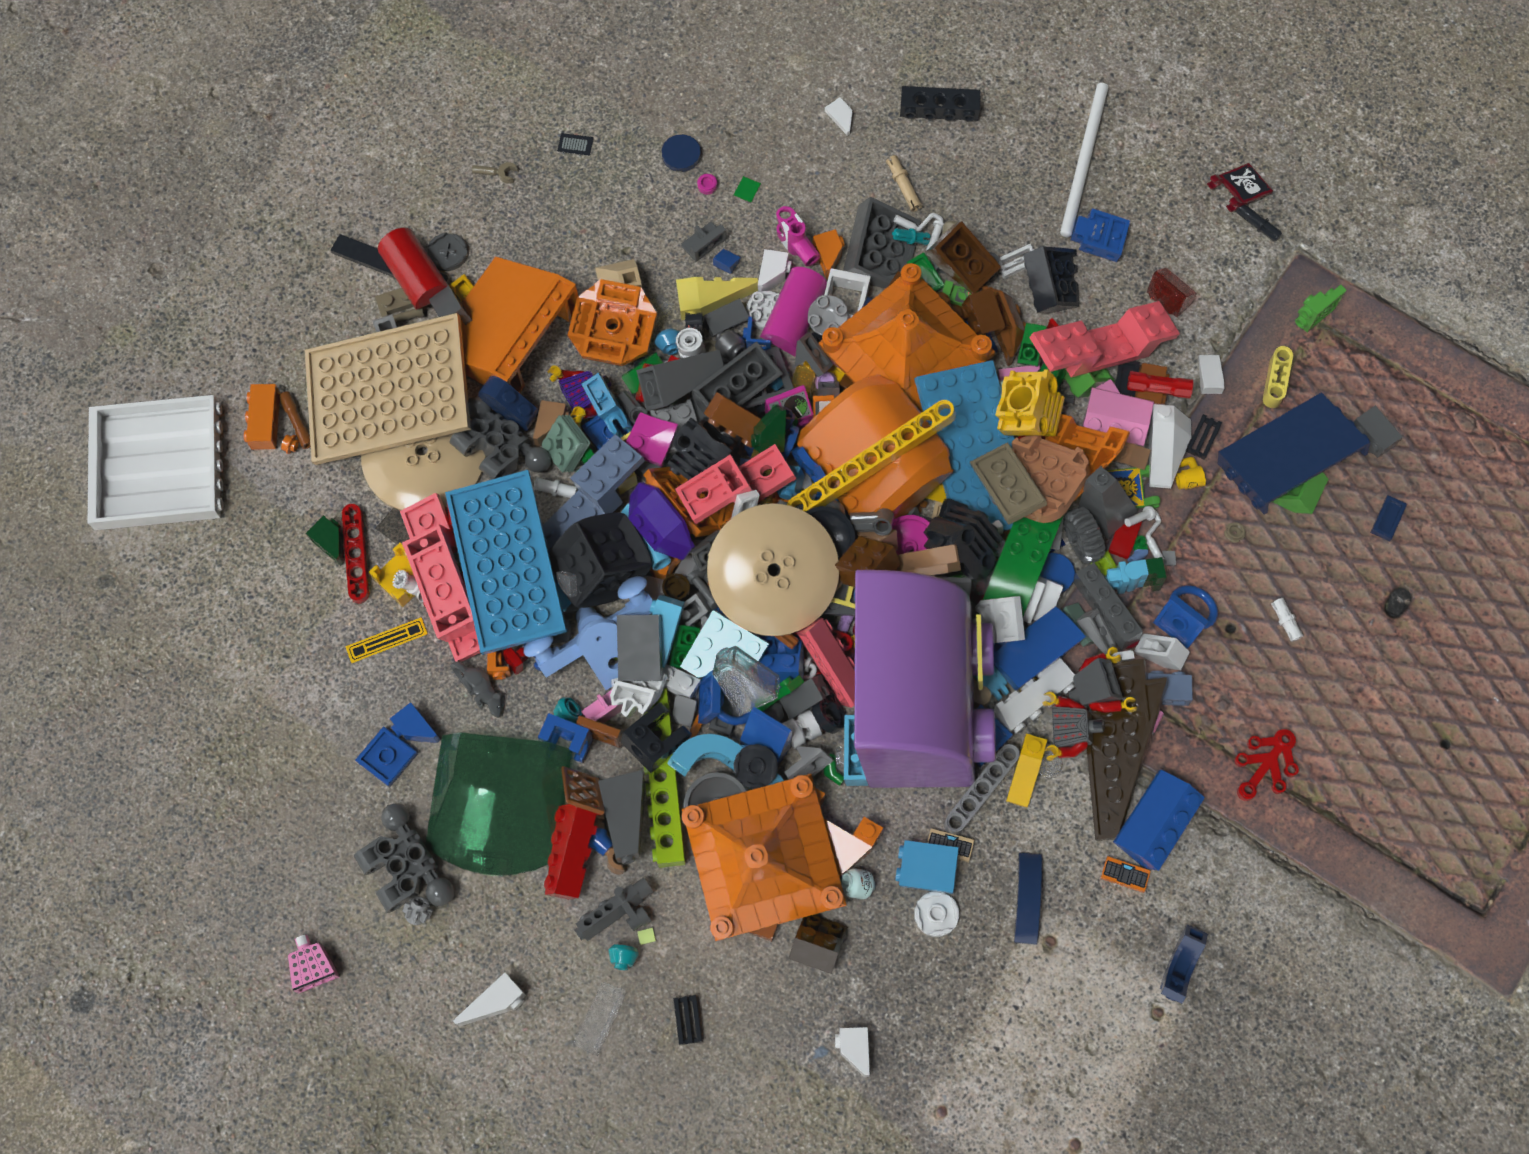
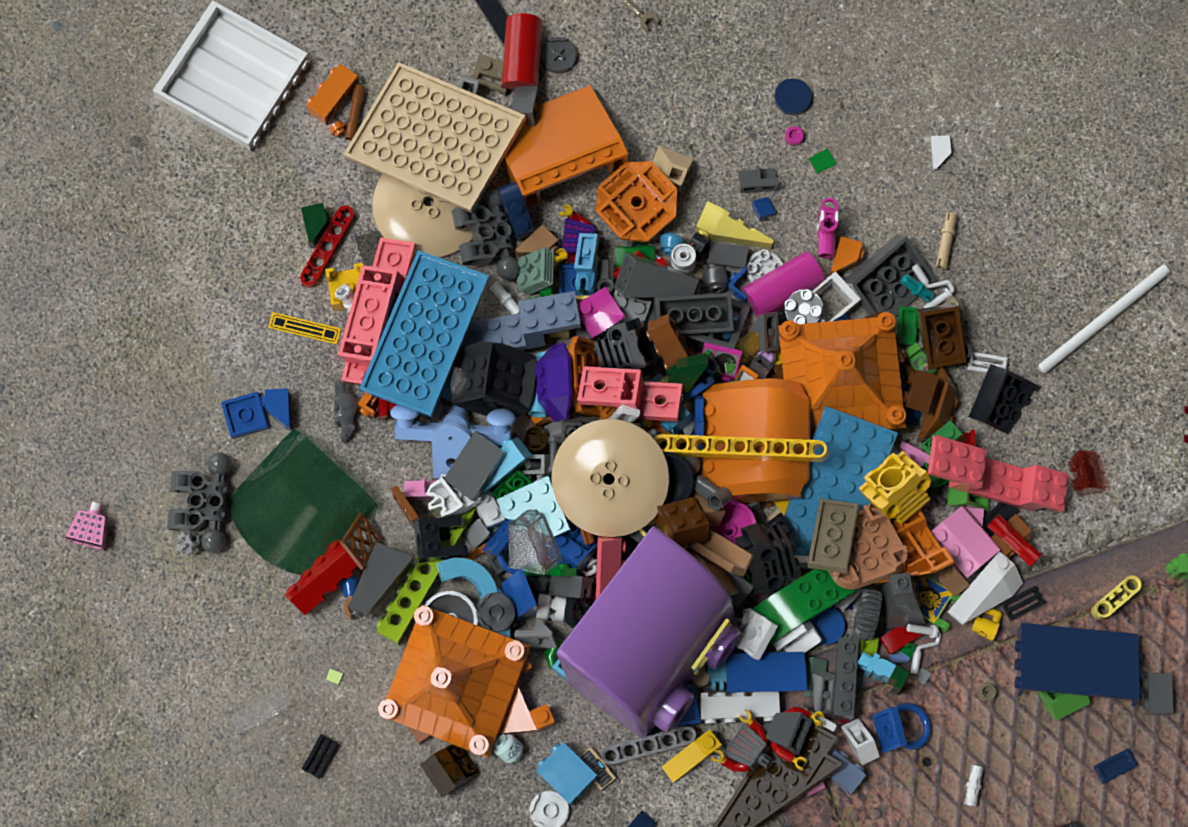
camera: 30 degrees right, 5 degrees up
yellow slope [449,274,474,302] -> none
white slope [453,973,526,1027] -> none
blue panel [538,713,593,764] -> none
teal cone [553,697,582,724] -> none
black sticker [557,133,594,156] -> none
dark grey piece [574,877,653,941] -> none
teal cone [608,944,639,971] -> none
white slope [758,249,792,292] -> none
black brick [900,86,980,122] -> none
blue piece [1070,208,1130,262] -> none
white slope [1198,355,1224,394] -> none

